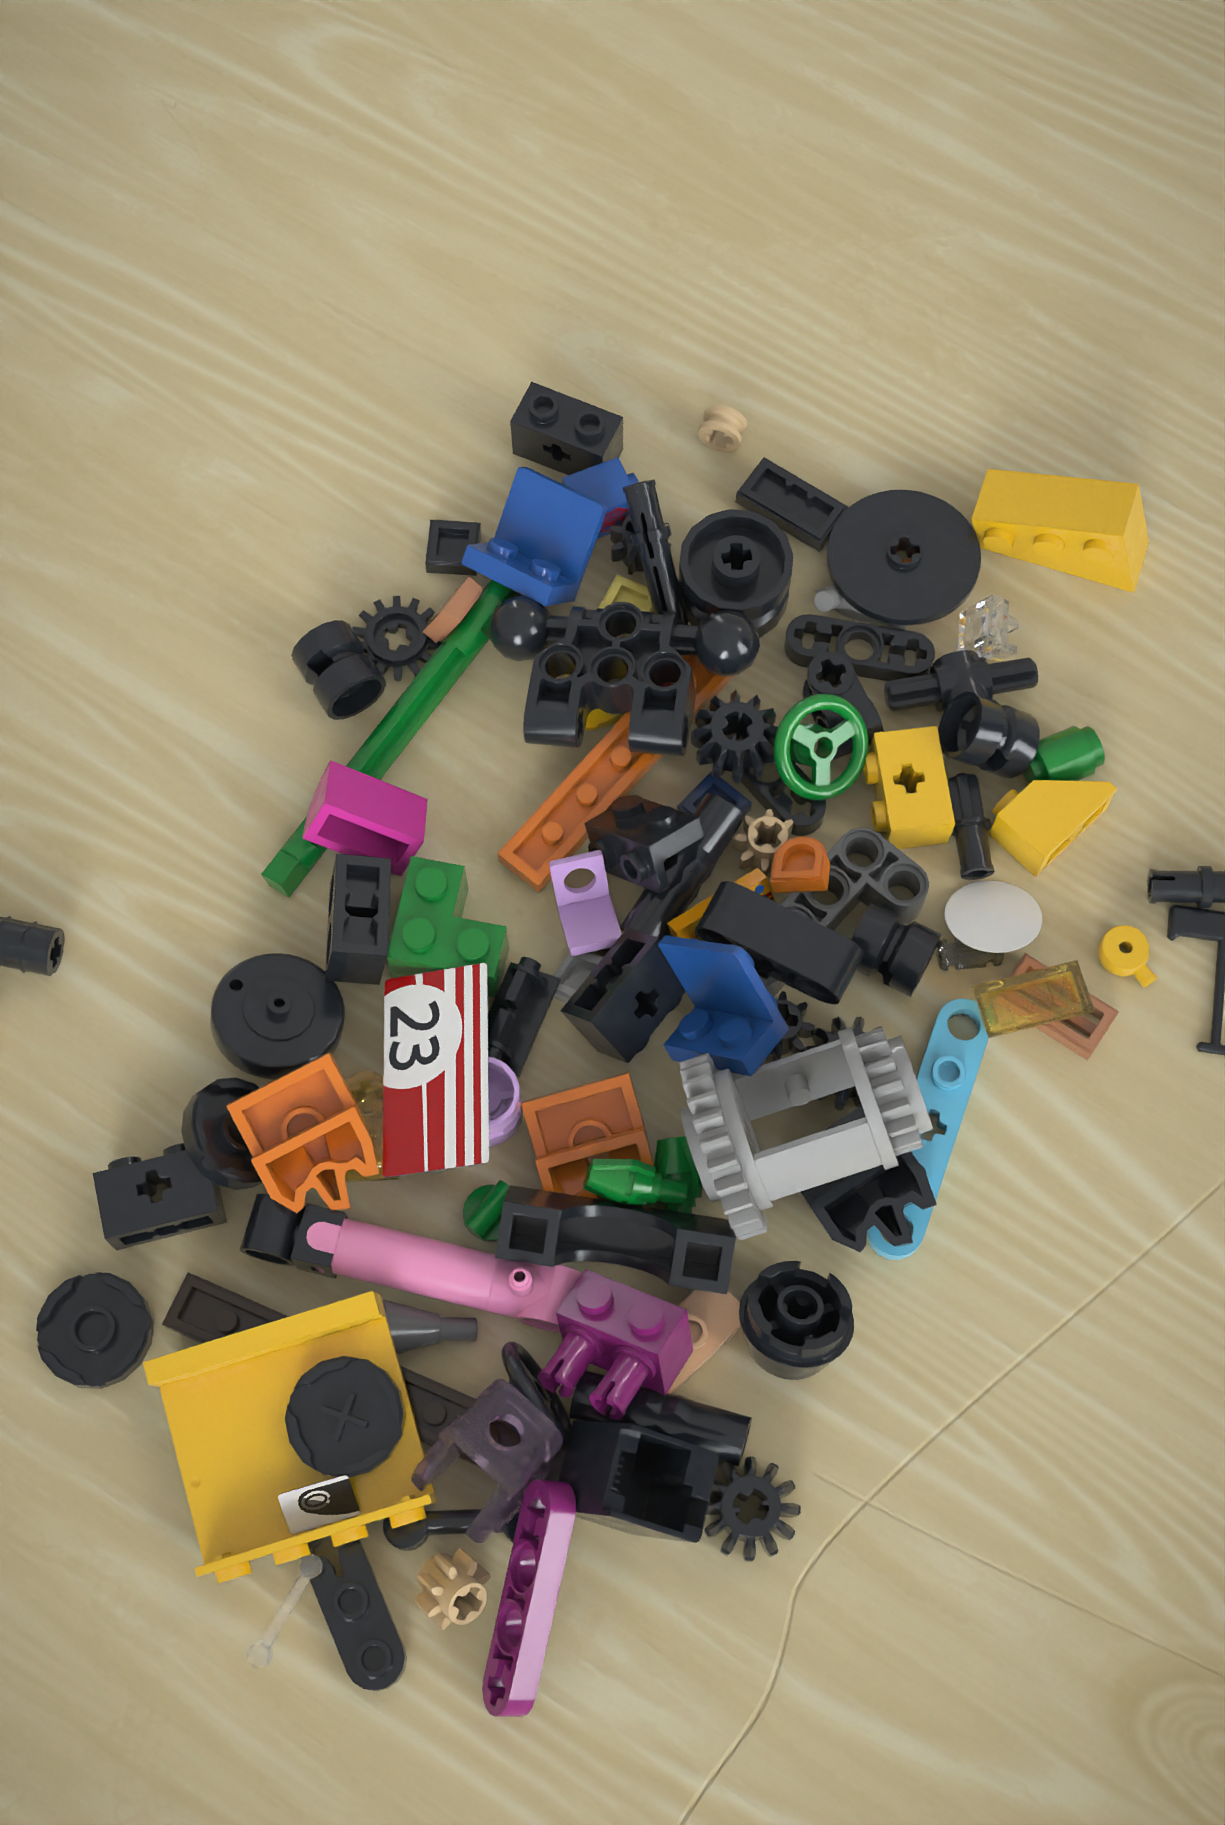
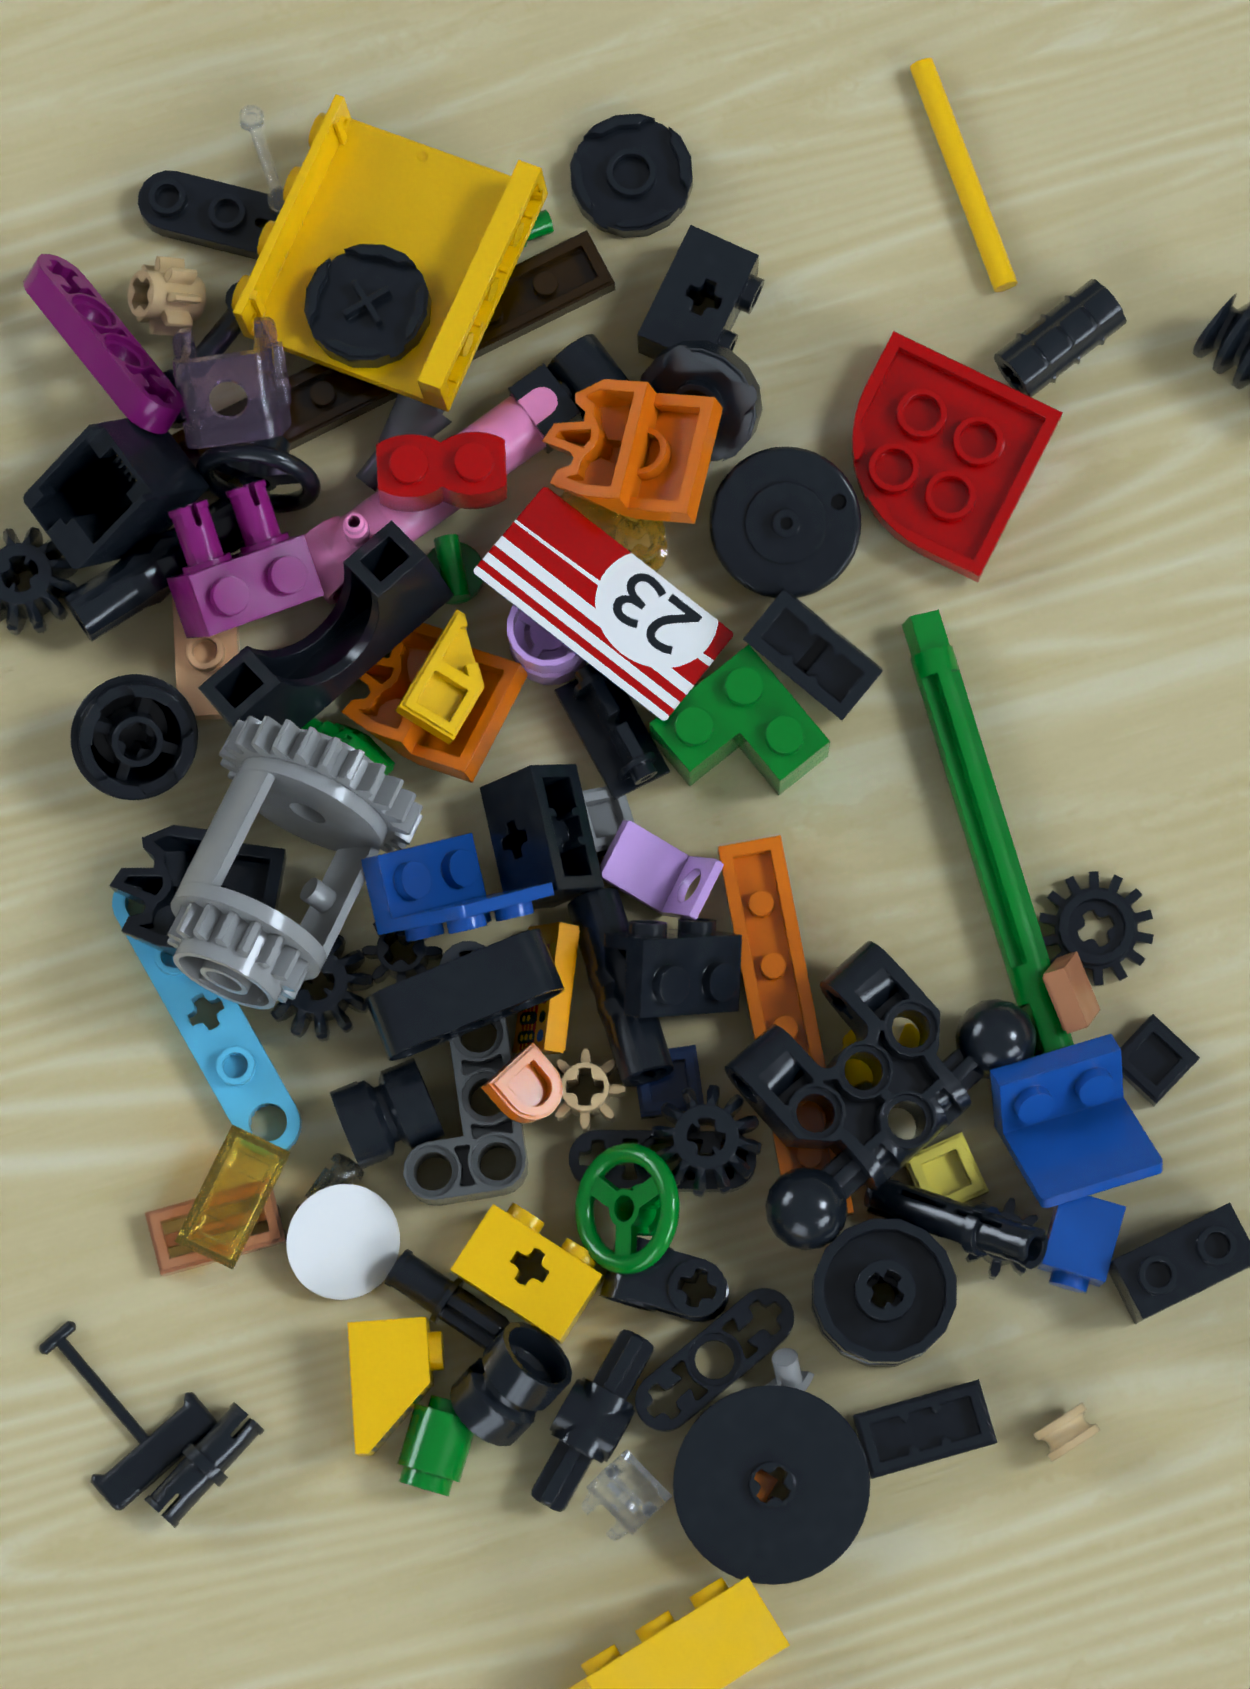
camera: 135 degrees right, 10 degrees up
sticker [278,1475,360,1534] -> none
black wheel [291,620,386,720] -> none
dark pink brick [303,760,428,876] -> none
green piece [583,1159,687,1206] -> none
yellow piece [1098,925,1157,988] -> none
none -> red brick [376,432,507,512]
none -> yellow tile [395,609,485,744]
none -> red plate [852,331,1063,582]

